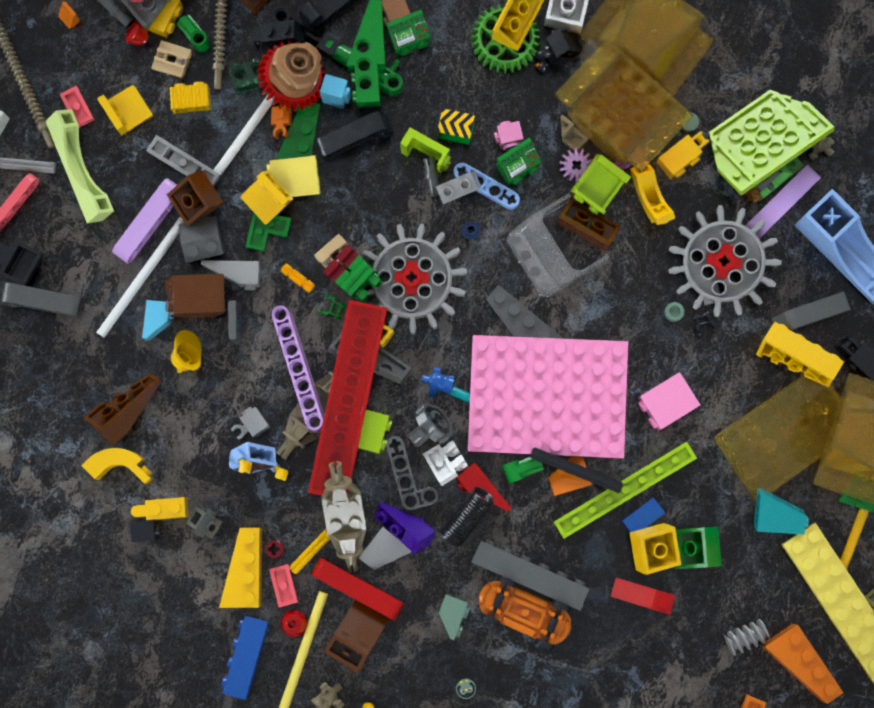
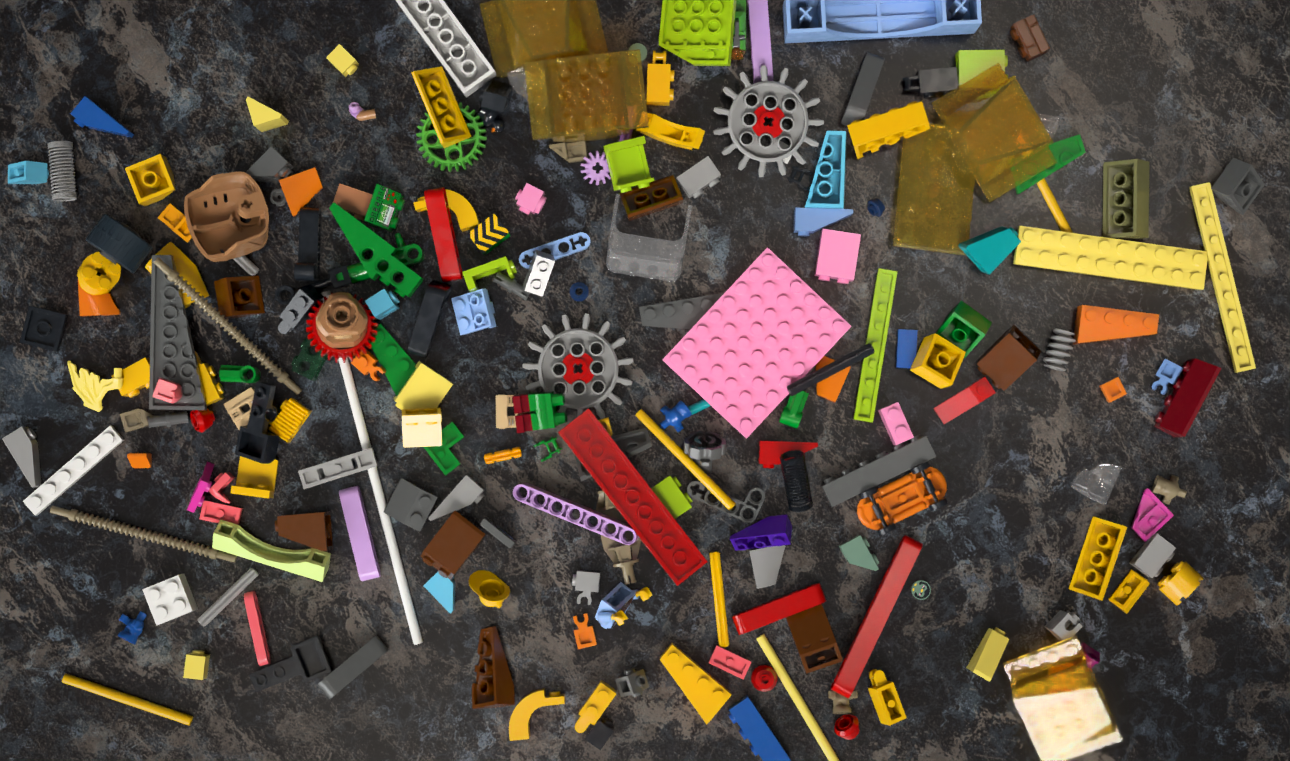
camera: 45 degrees left, 5 degrees up
reddish brown slope [167,170,223,227] -> none
dark red bush [265,540,285,558] -> none
dark tan plate [321,461,366,573] -> none
white plate [423,440,469,486] -> none
green slope [496,138,541,186] -> none
sand green tile [664,302,684,322] -> none
none -> dark pink wing [187,461,214,513]
none -> coral plate [209,472,235,503]
none -> black plate [235,382,280,464]
none -> reddish brown slope [275,511,334,551]
none -> yellow arch [414,189,480,232]
none -> red beam [424,187,463,282]
none -> light blue plate [451,288,497,335]
none -> orange plate [573,613,597,649]
none -> yellow piece [635,409,736,510]
none -> light grey brick [676,156,721,199]
none -> medium blue slope [794,207,853,236]
none -> medium azure wedge [805,131,847,209]
none -> beam [831,535,923,698]
none -> dark blue plate [867,198,885,217]
none -> bright pink brick [878,402,914,445]
none -> reddish brown slope [977,324,1041,391]

